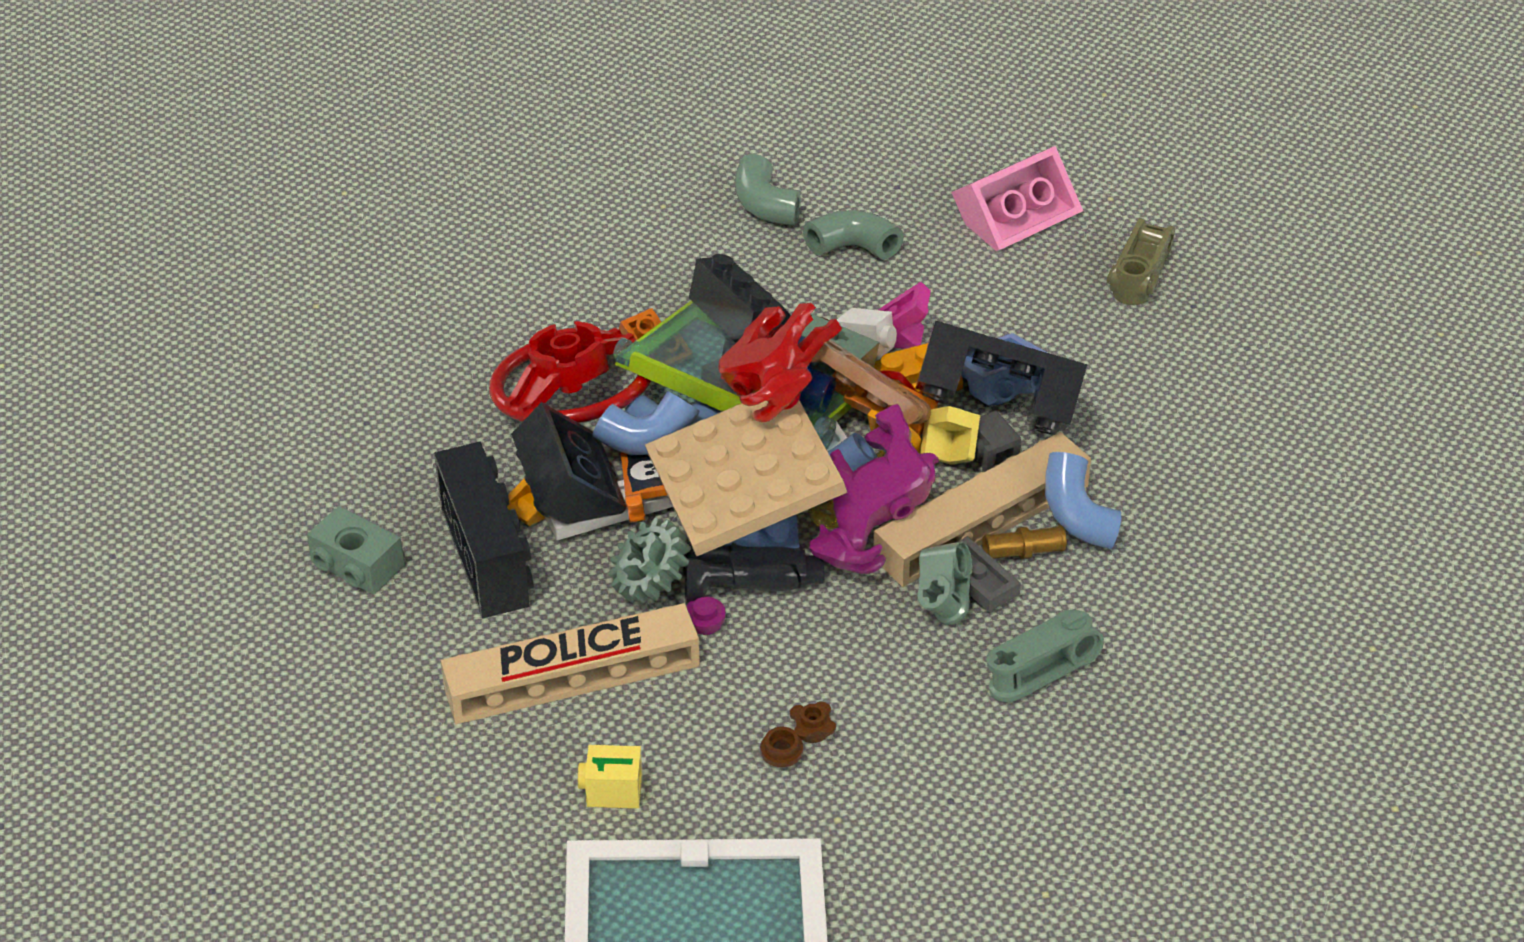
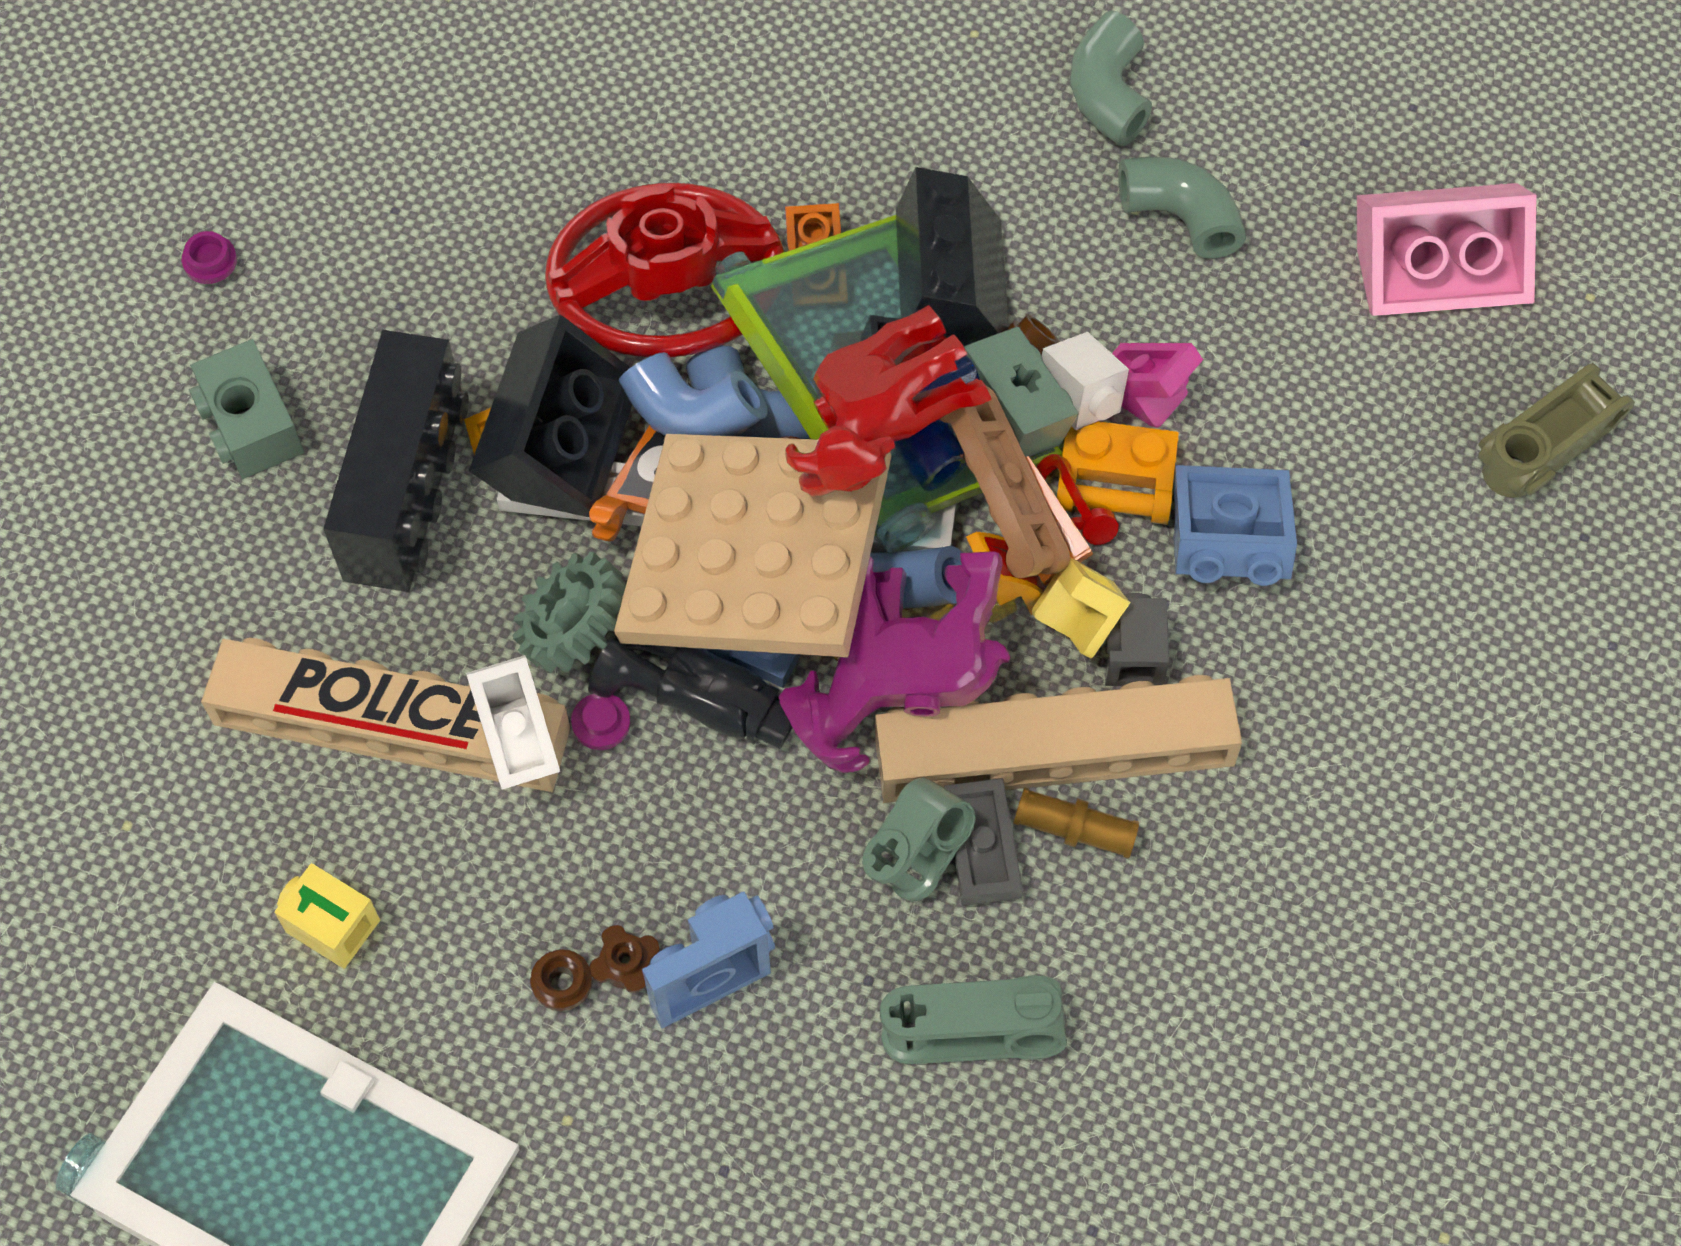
camera: 30 degrees right, 20 degrees up
black plate [915,321,1088,435] -> none
medium blue cylinder [1045,452,1121,549] -> none
none -> magenta plate [181,231,237,284]
none -> white slope [466,655,560,790]
none -> medium blue plate [642,891,775,1029]

